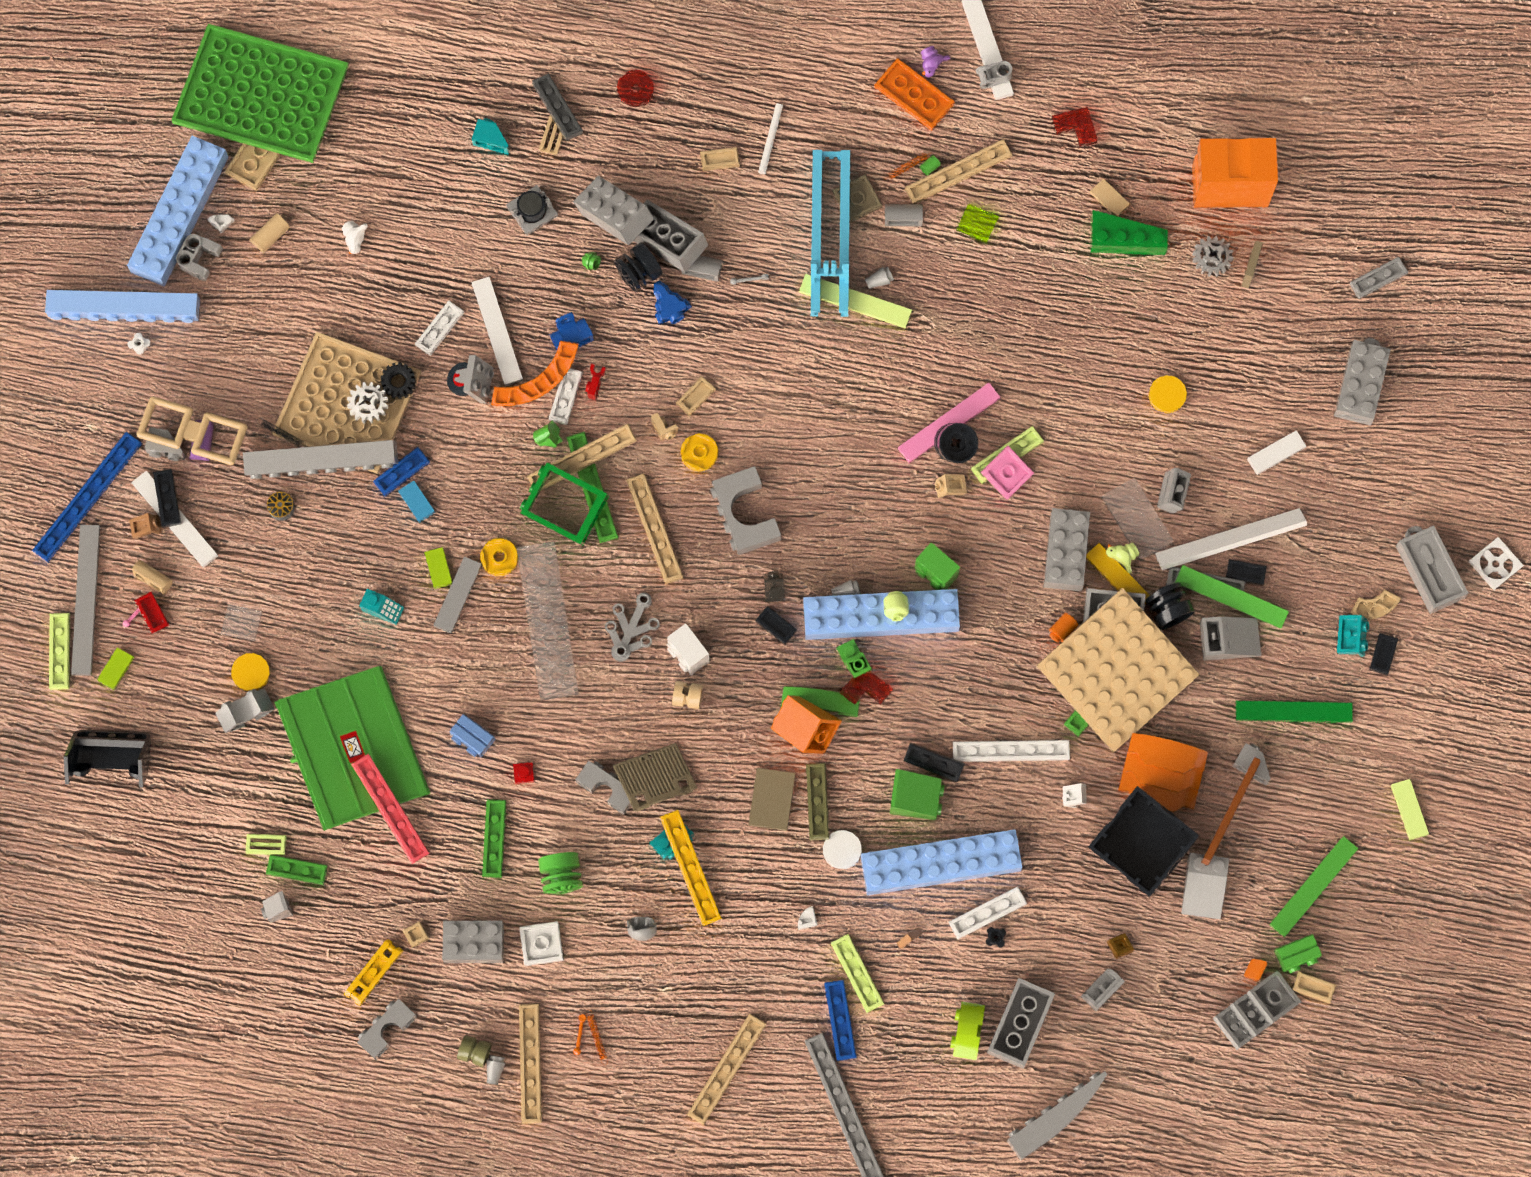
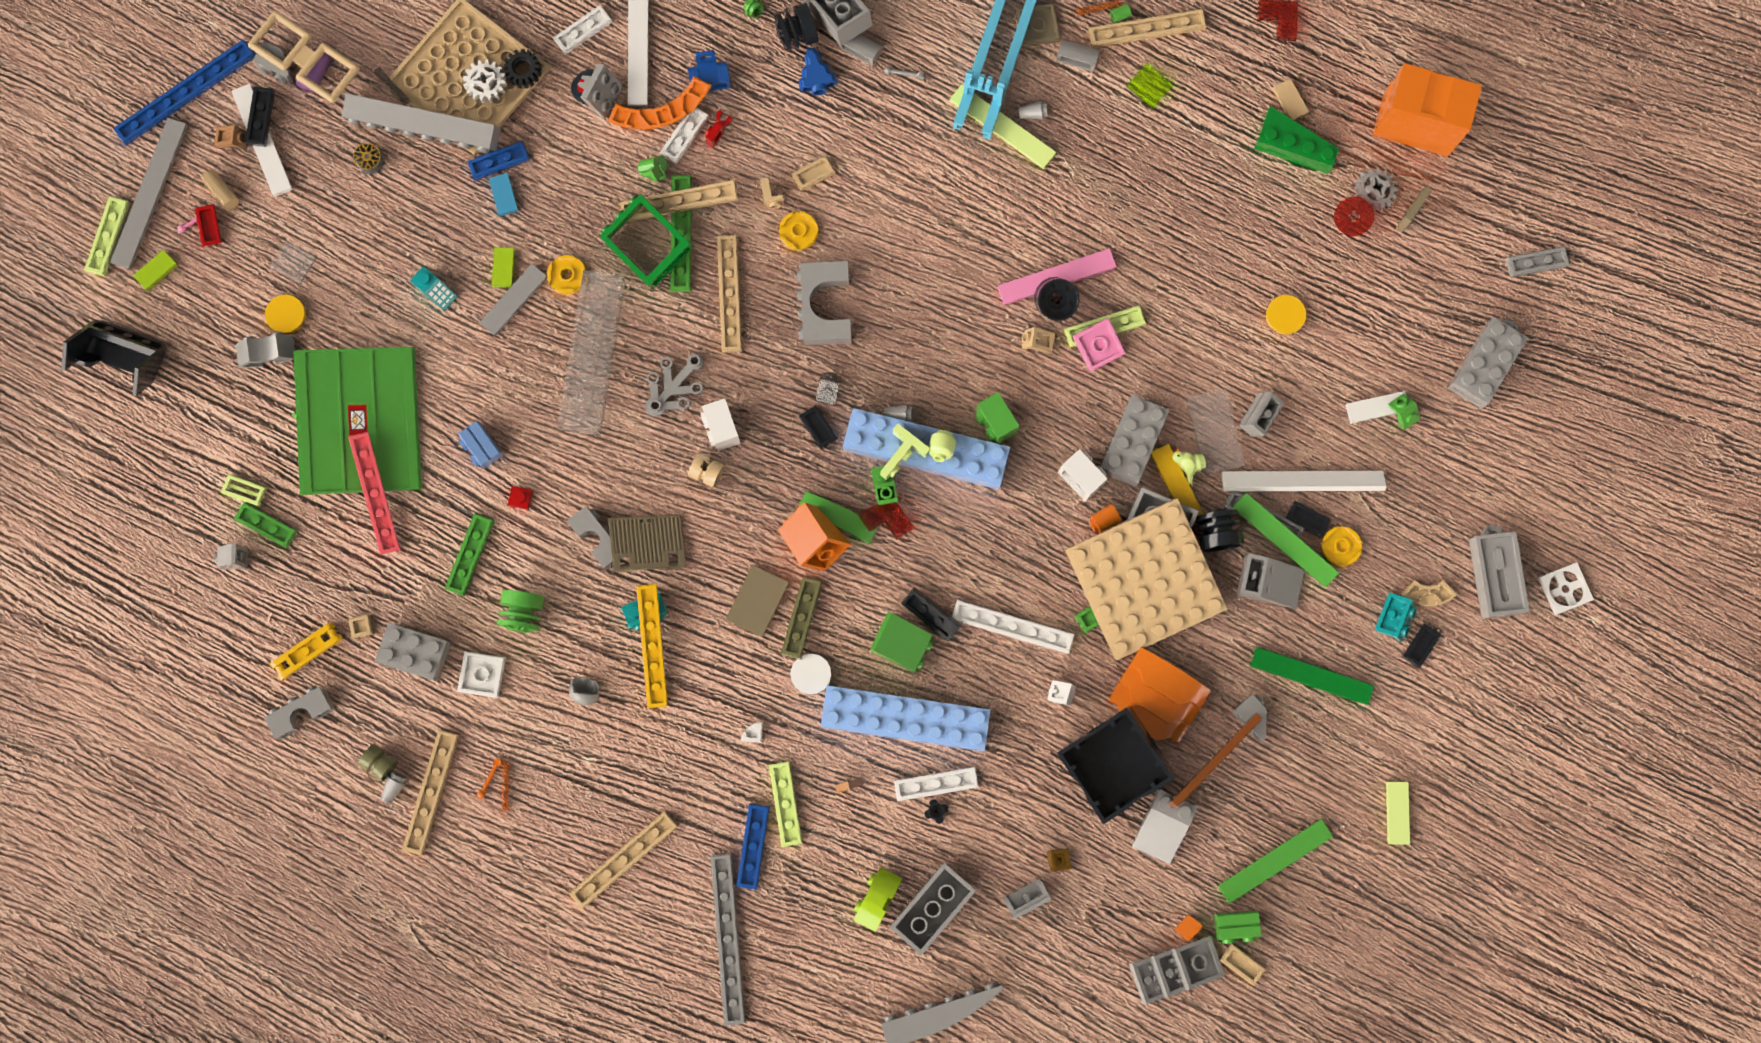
camera: 15 degrees right, 5 degrees up
none -> yellowish green bracket [880,424,930,480]
none -> white brick [1058,449,1107,502]
none -> yellow tile [1321,526,1362,567]
none -> clear red plate [1334,196,1375,236]
none -> bright green bracket [1388,394,1420,430]

